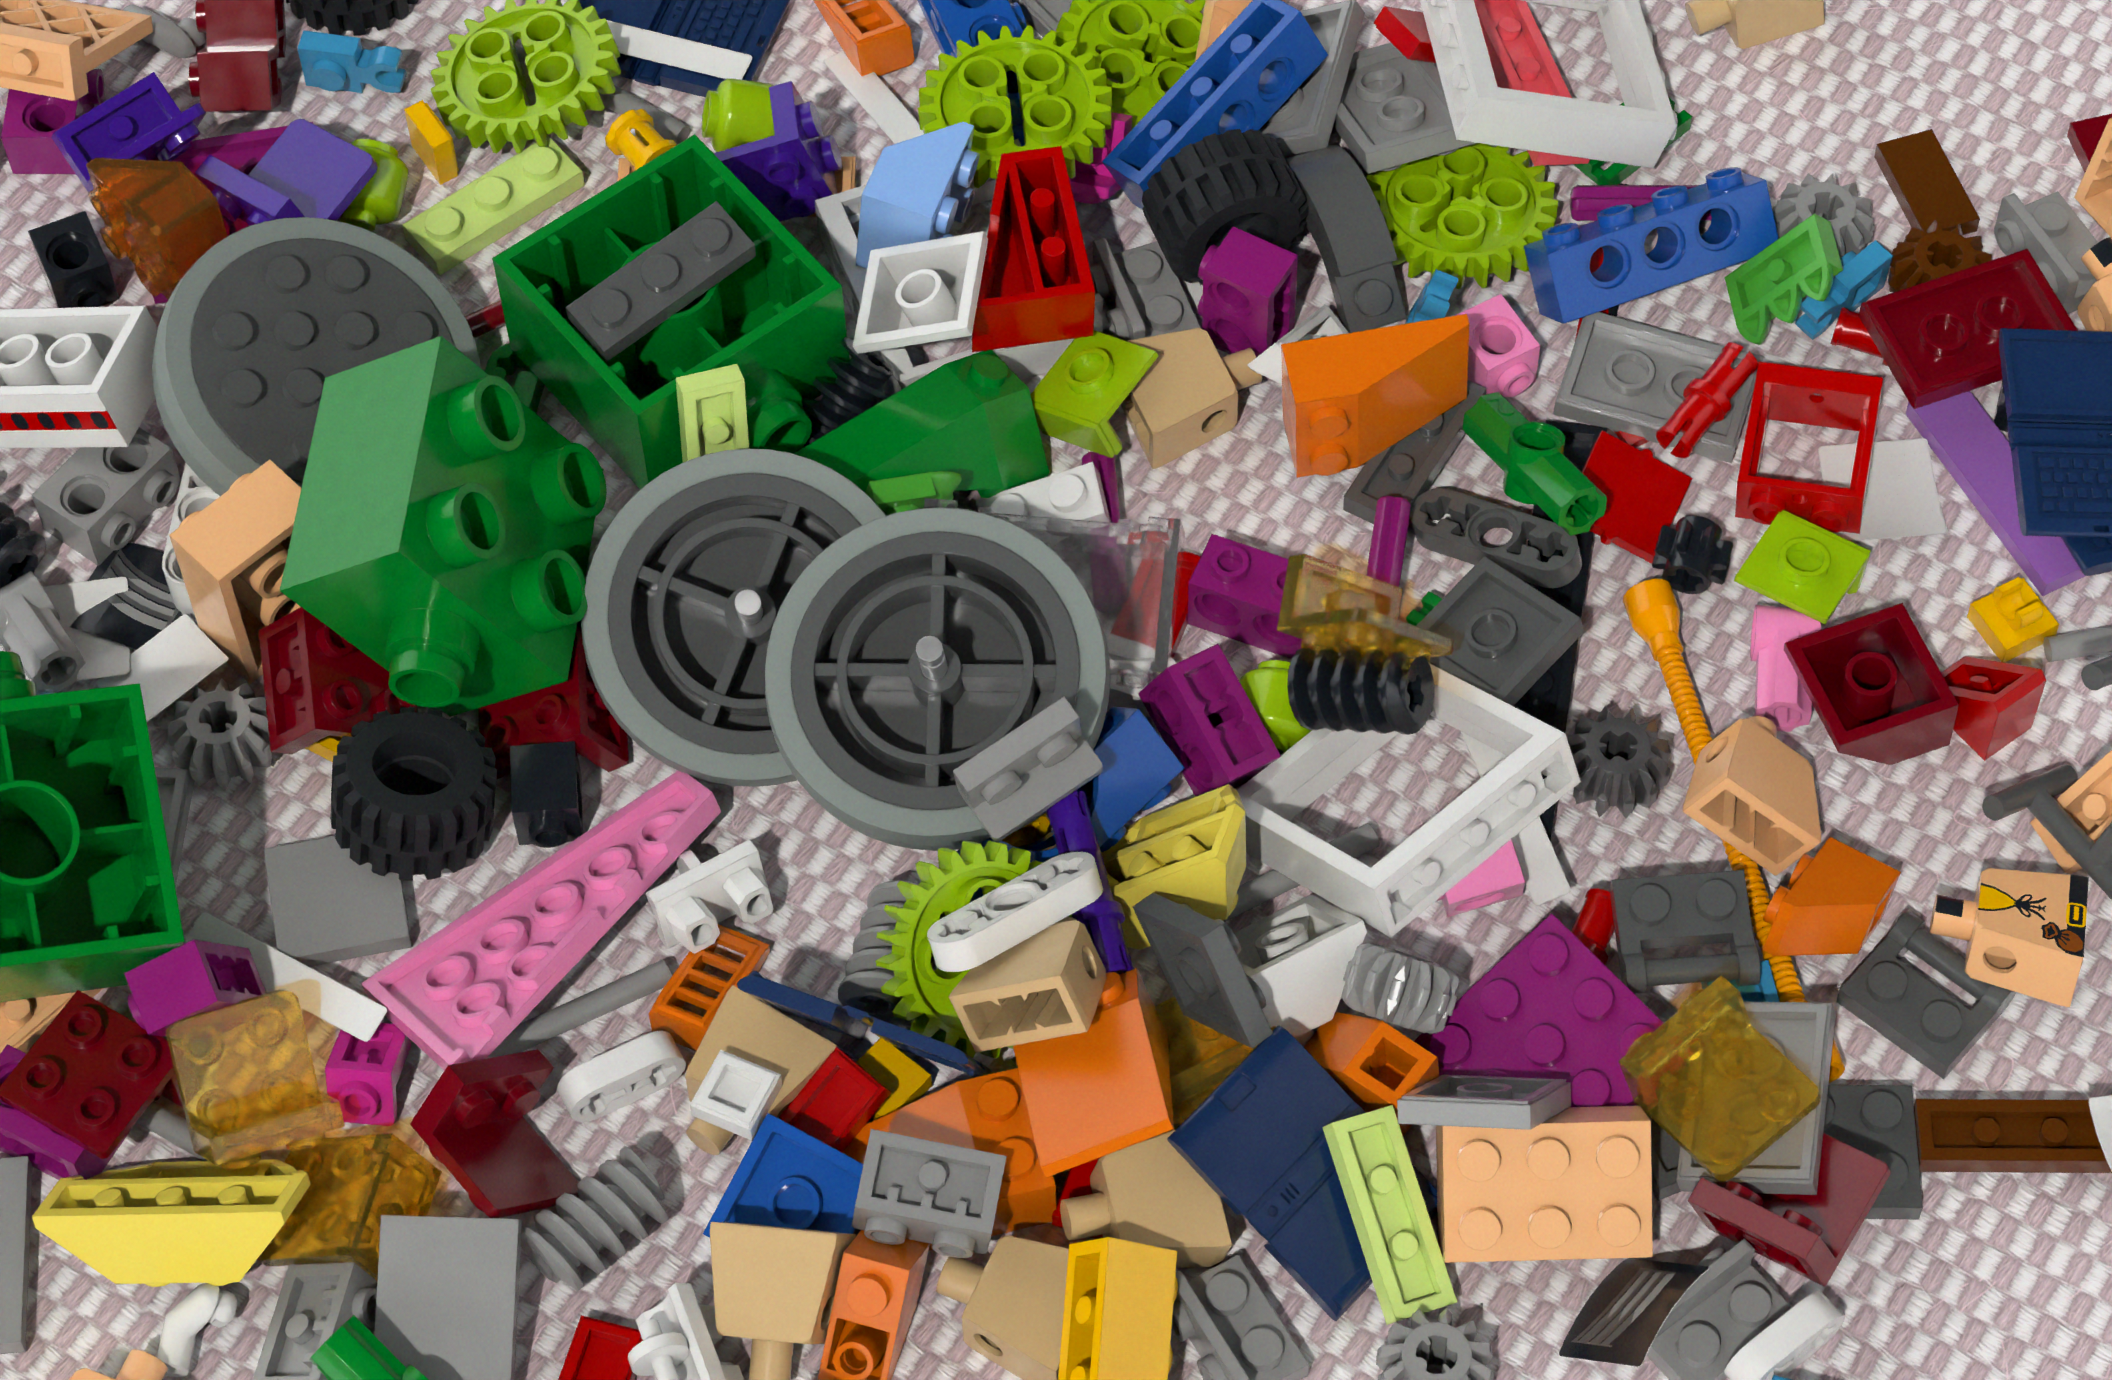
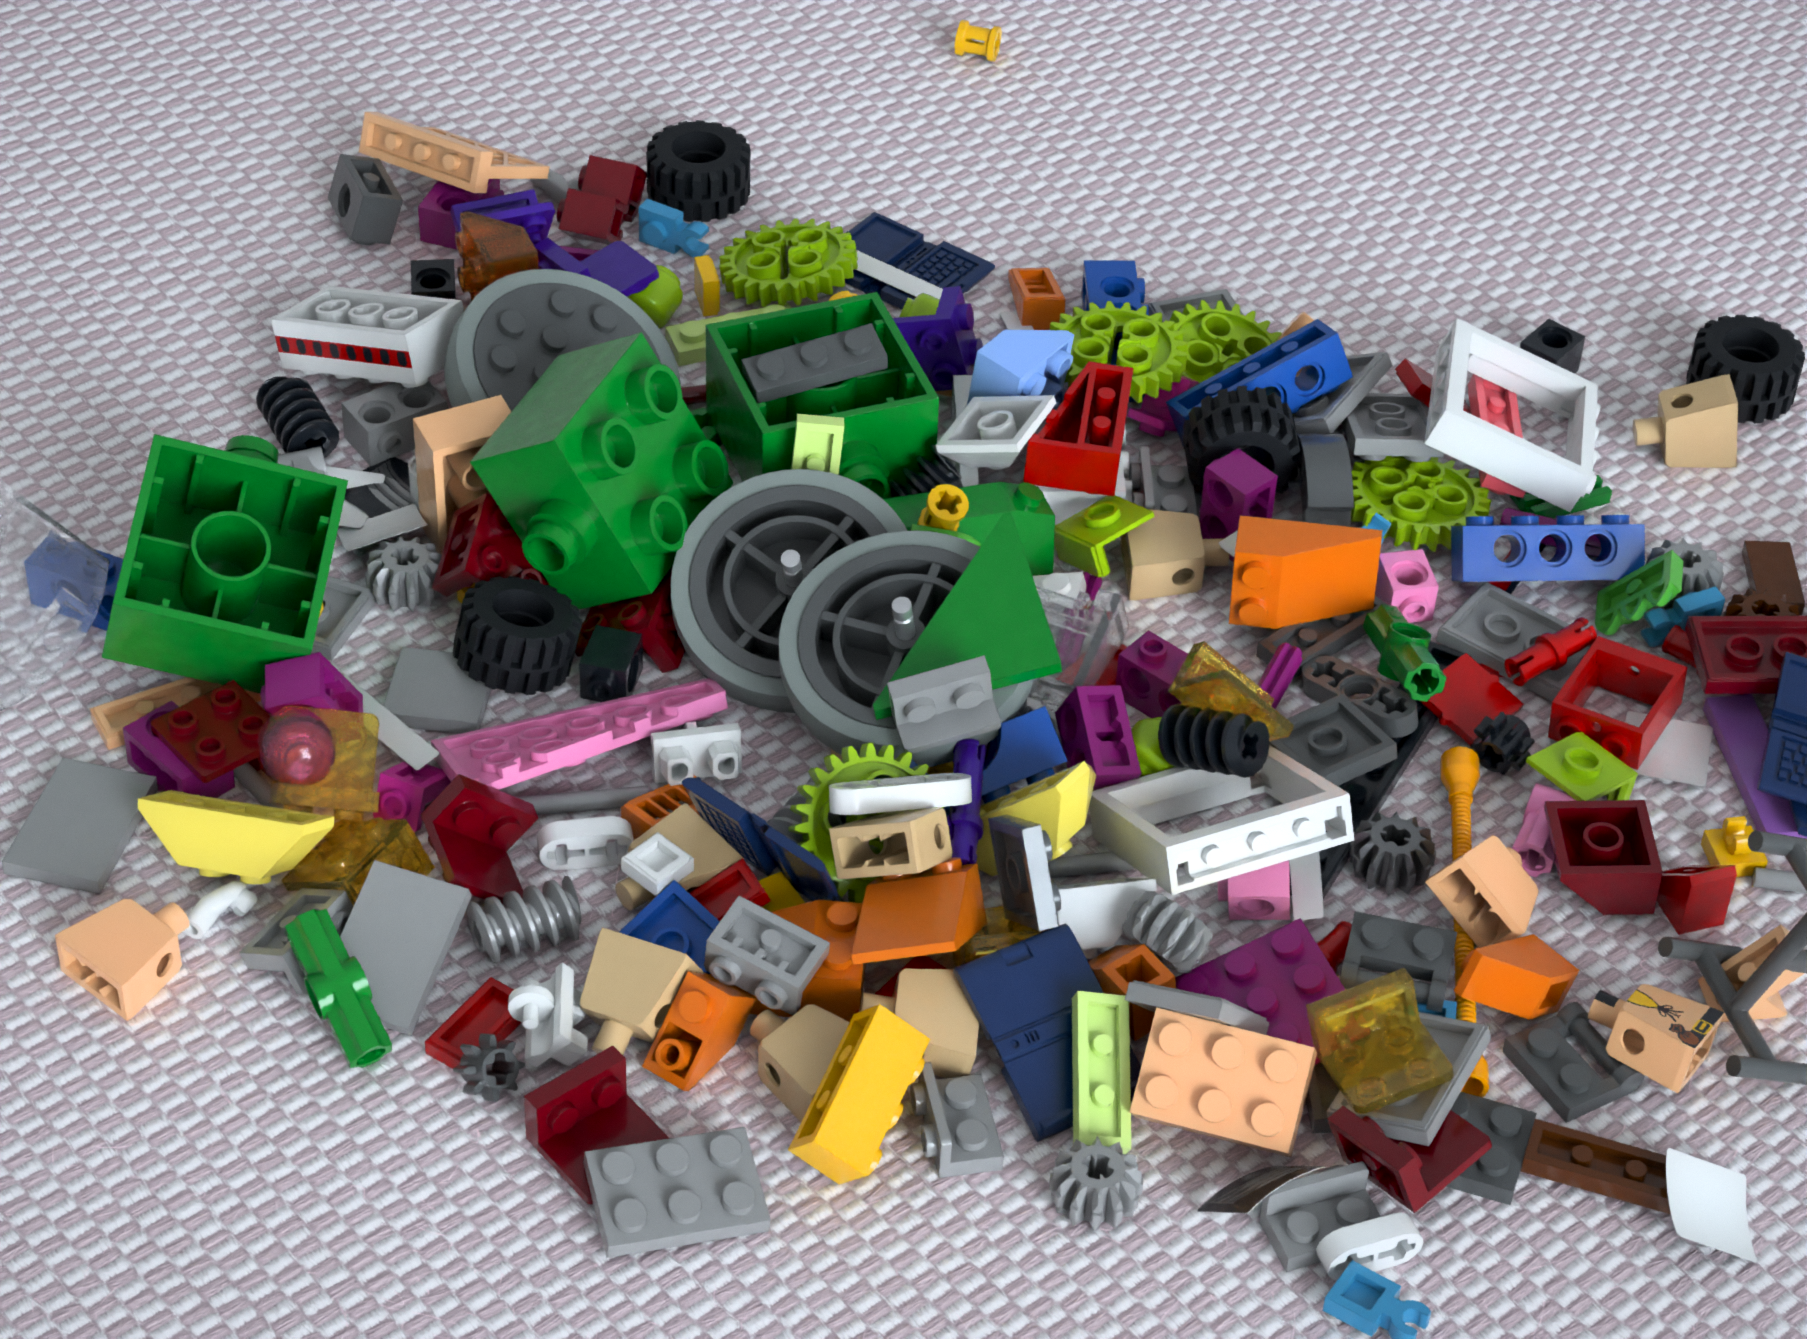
camera: 15 degrees right, 15 degrees down
none -> clear pink hair [258,707,336,788]
none -> green tile [873,511,1062,720]
none -> yellow bush [917,484,969,531]

